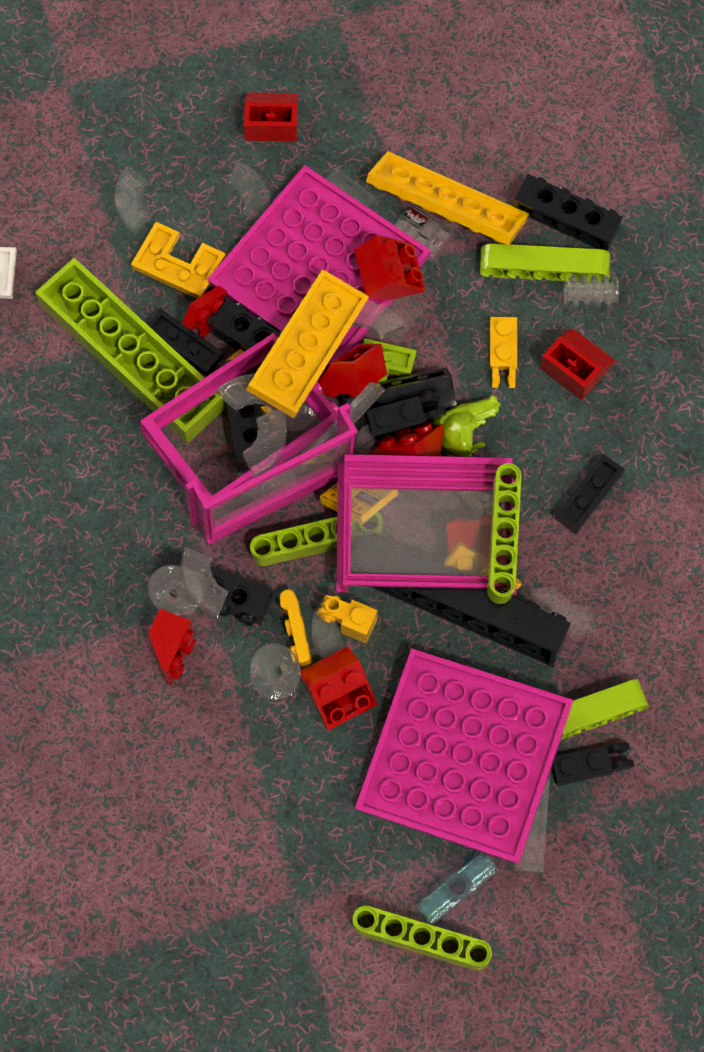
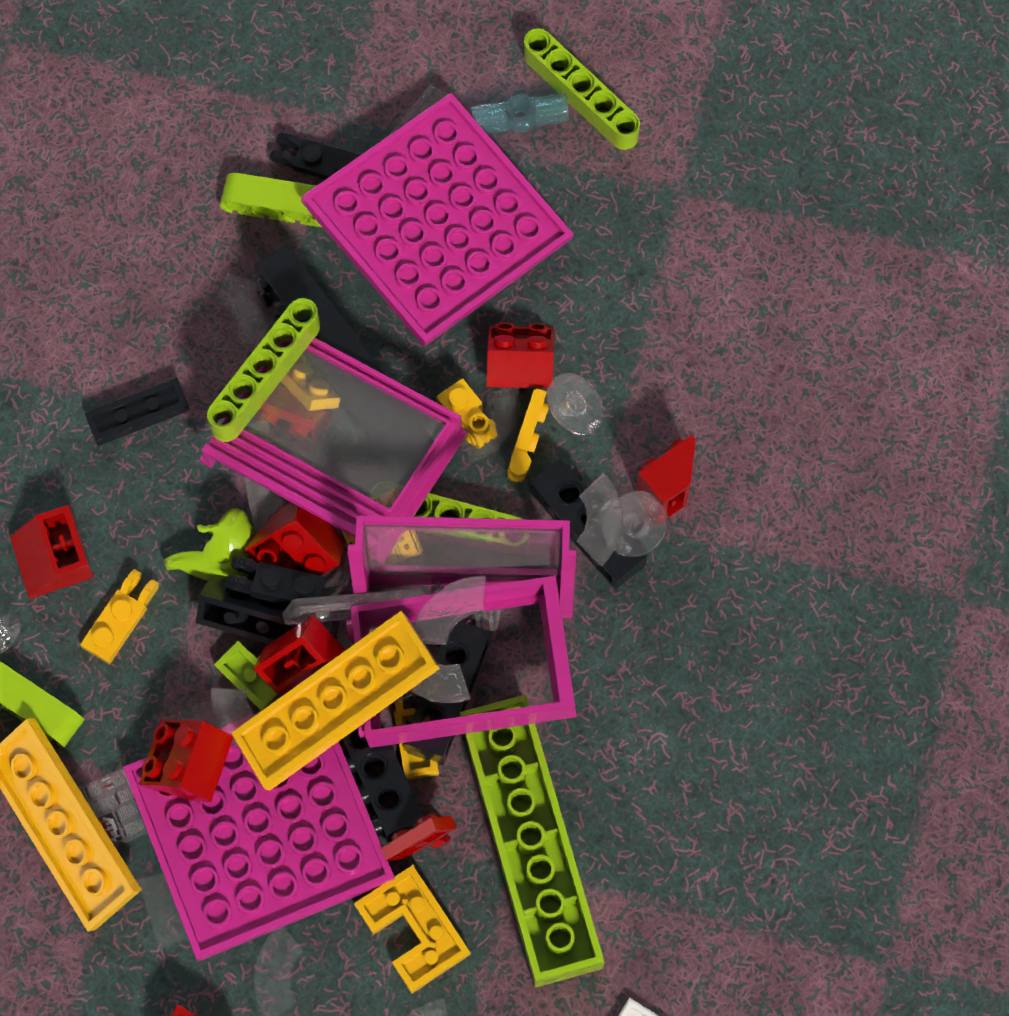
camera: 150 degrees left, 0 degrees up
black plate [147,308,224,376] -> none

